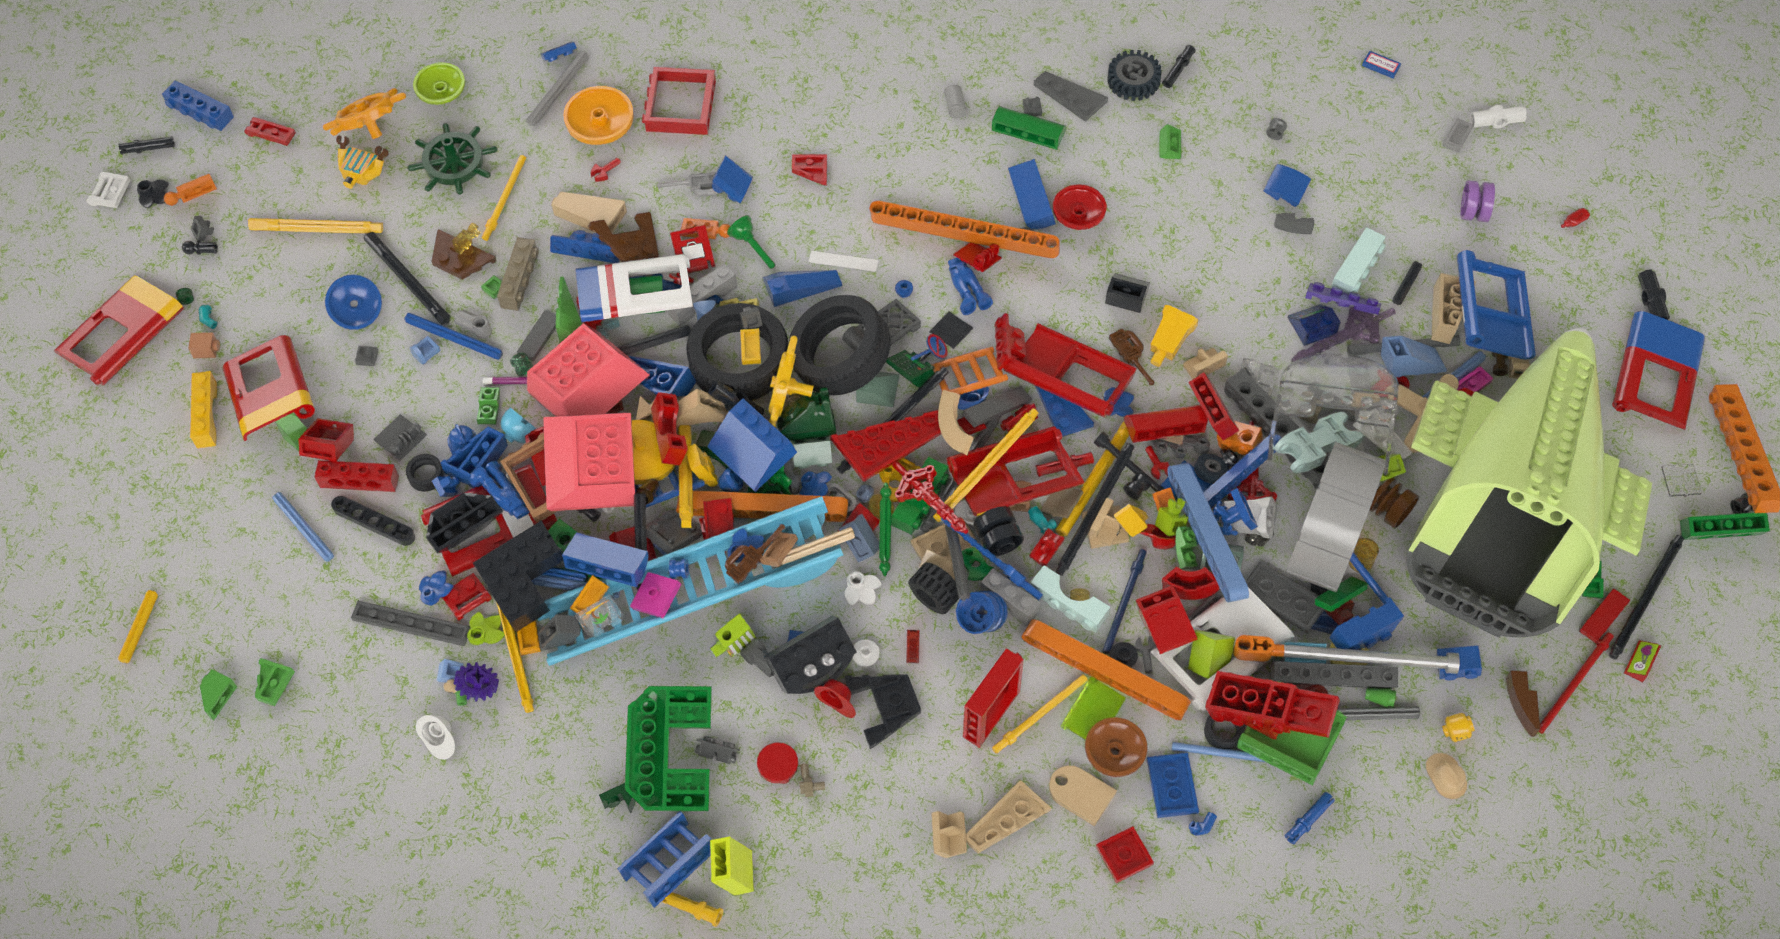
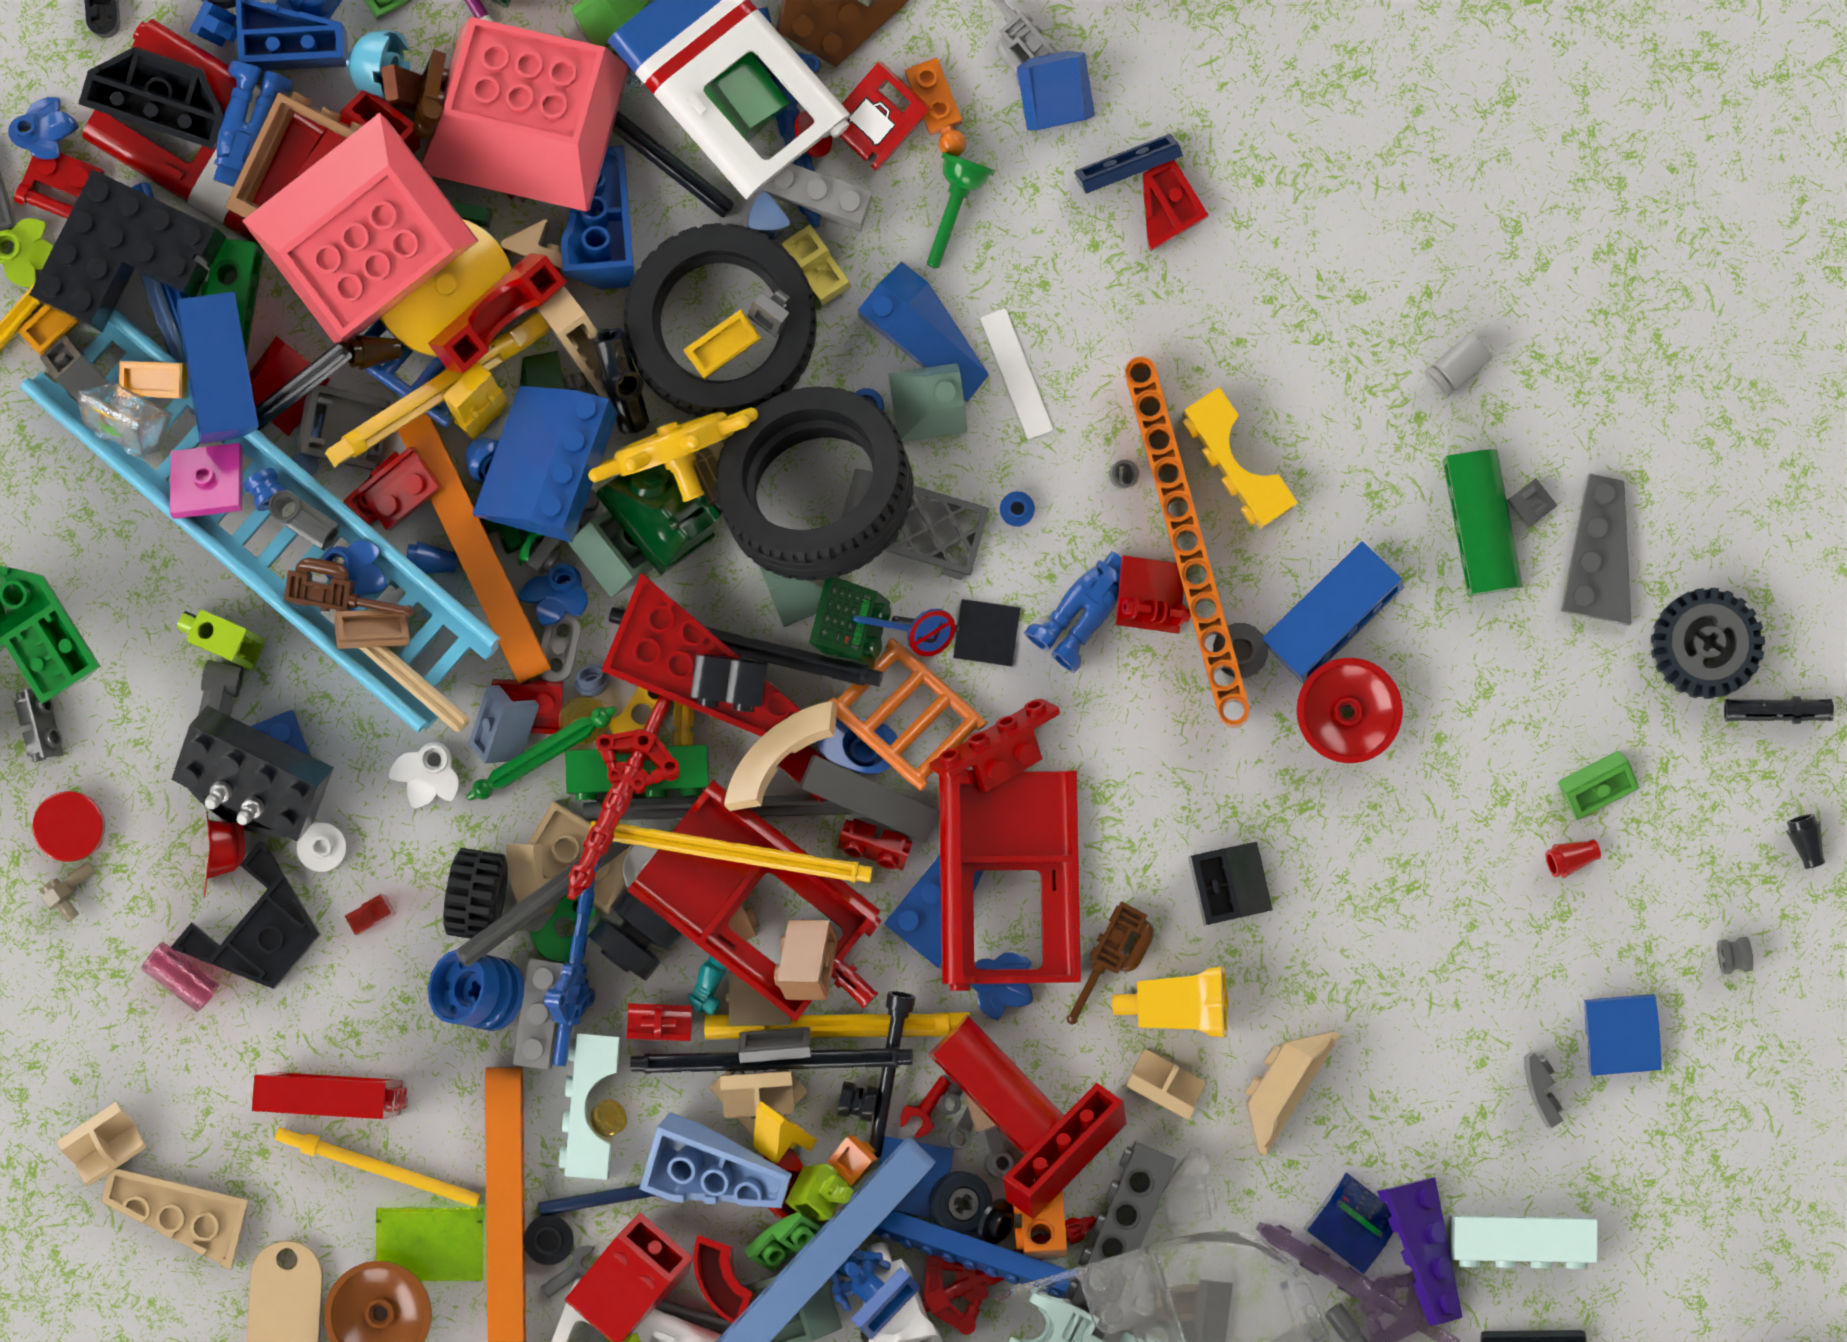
camera: 55 degrees right, 25 degrees up
none -> clear pink pin [141,941,220,1012]
none -> dark grey piece [269,490,341,551]
none -> copper tile [381,64,422,112]
none -> reddish brown hinge [412,49,449,140]
none -> medium blue wedge [639,1112,792,1208]
none -> black brick [691,653,768,712]
none -> dark grey tile [738,1027,811,1063]
none -> brick [774,920,838,1000]
none -> sand green slope [888,363,967,442]
none -> dark blue tile [1074,134,1183,194]
none -> dark grey hinge [1109,460,1139,489]
none -> yellow arch [1181,387,1298,530]
none -> tan wedge [1245,1031,1341,1156]
none -> red cone [1545,839,1601,878]
none -> black cone [1786,814,1825,869]

